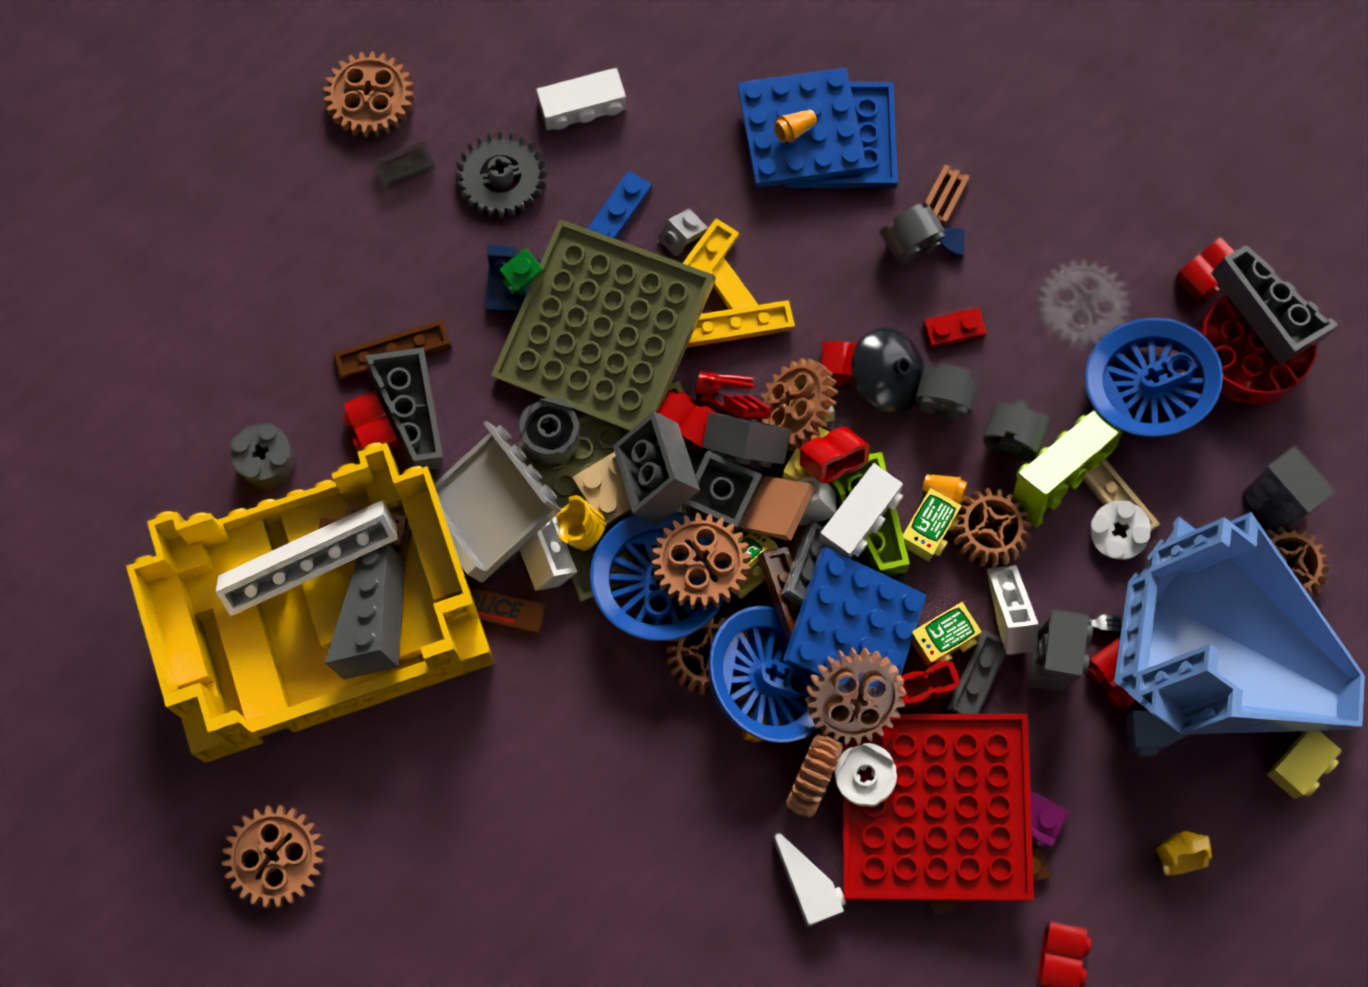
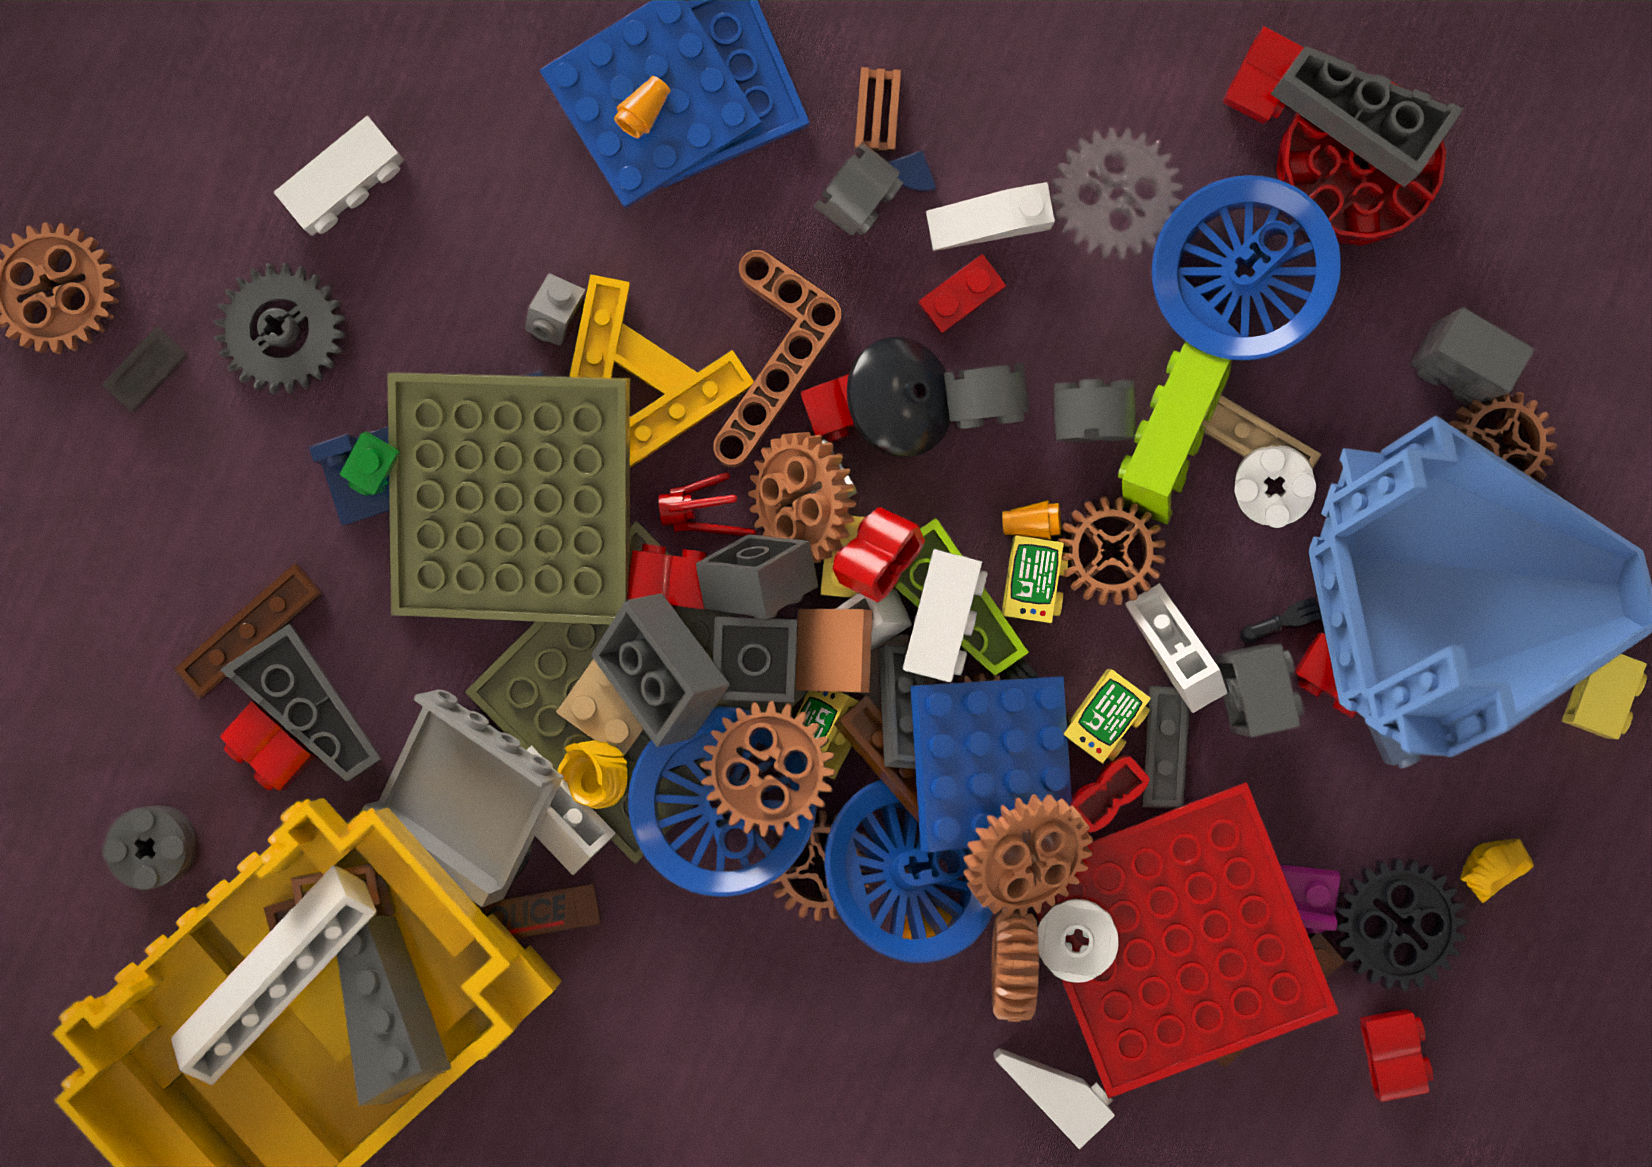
camera: 20 degrees left, 15 degrees up
dark grey brick [519,397,580,465] -> none
blue plate [587,170,652,239] -> none
red tile [723,394,771,419] -> none
none -> nougat beam [714,250,841,468]
none -> white slope [926,182,1055,251]
none -> black gear [1334,857,1467,991]

